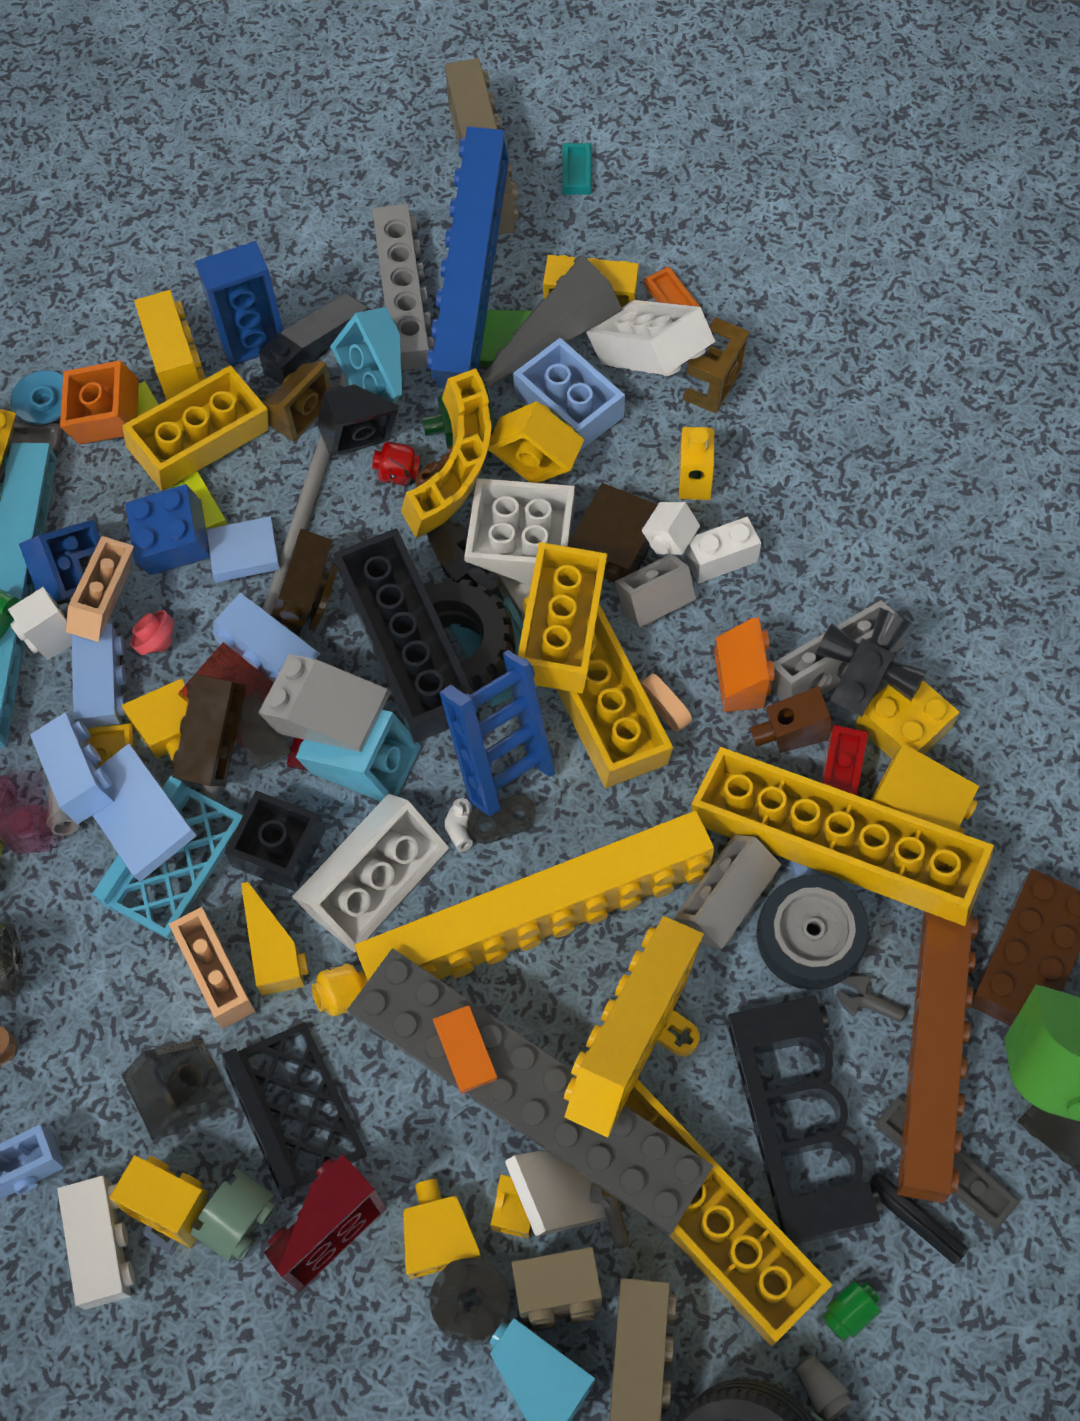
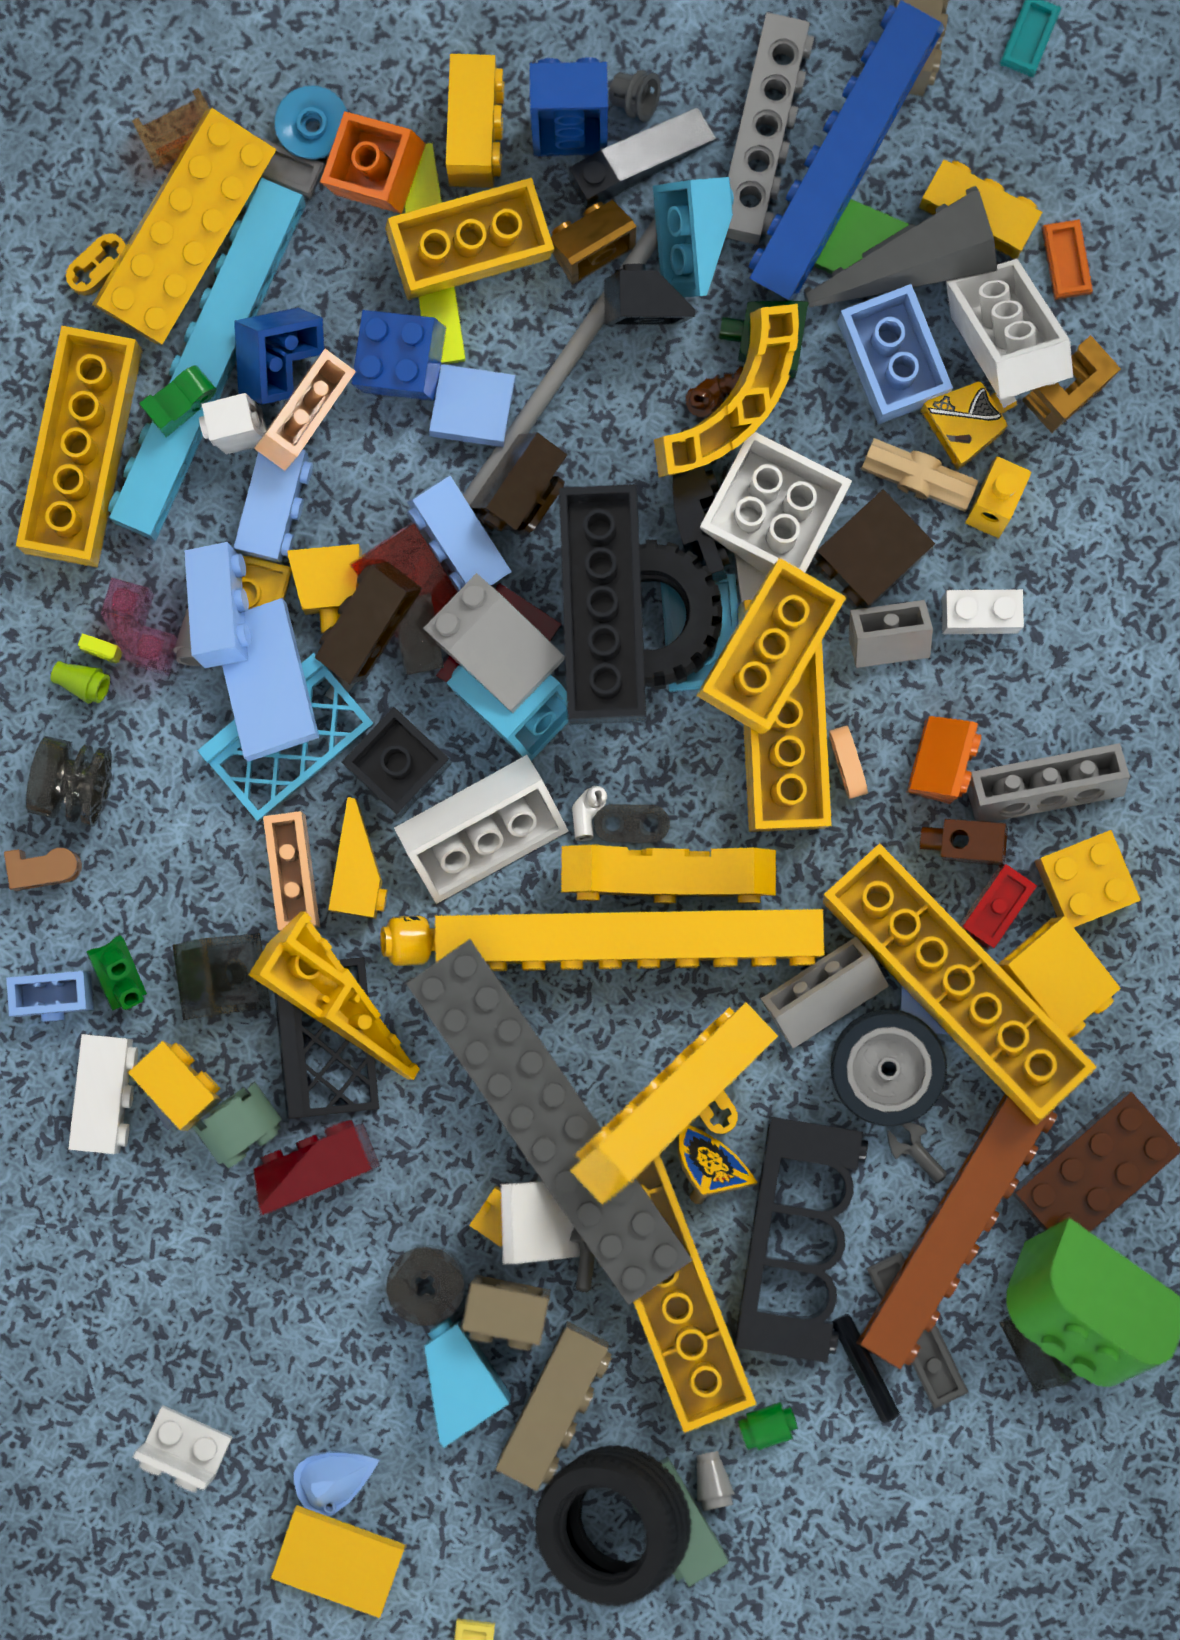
camera: 20 degrees right, 20 degrees up
coral plate [130,610,175,655] -> none
red head [372,442,420,486] -> none
yellow torso [403,1179,482,1279] -> none
orange tile [433,1005,497,1094] -> none
blue fence [440,650,555,817] -> none
yellow brick [488,401,585,483] -> none
white brick [642,502,700,555] -> none
black brick [816,607,927,717] -> none
none -> green hips [86,935,147,1011]
none -> yellow wedge [248,911,420,1080]
none -> yellow brick [561,845,776,904]
none -> dark grey piece [609,70,661,121]
none -> shield [677,1125,758,1204]
none -> tan piece [861,438,979,512]
none -> yellow torso [920,381,1017,470]

